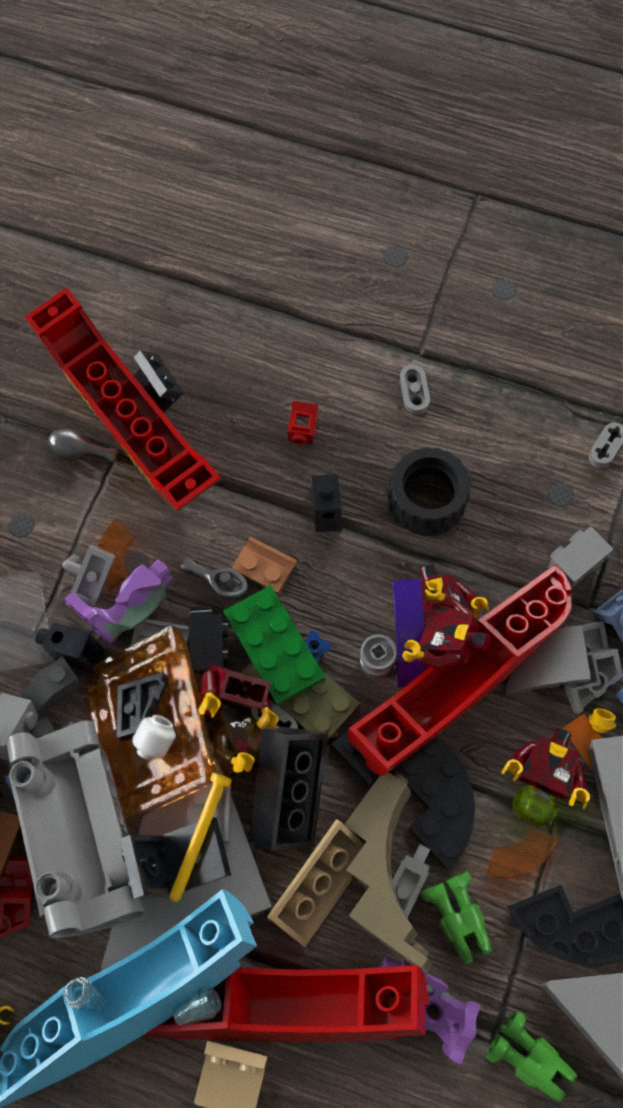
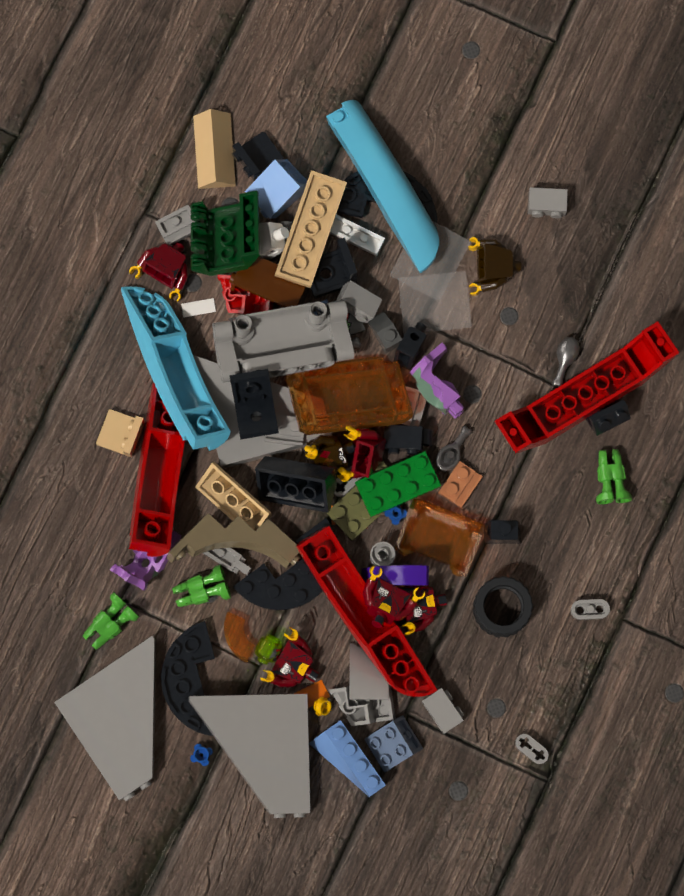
camera: 95 degrees right, 10 degrees up
light grey plate [63,545,116,606] -> none
clear light blue cone [64,977,105,1010] -> none
clear orange tile [99,518,134,592] -> none
black wing [117,672,169,742] -> none
white head [132,715,176,760] -> none
yellow bar [169,773,232,903] -> none
clear light blue cone [174,988,221,1026] -> none
red window [287,401,318,445] -> none
none -> white sticker [181,298,216,317]
none -> clear orange windscreen [394,499,485,577]
none -> bright green piece [596,449,632,505]

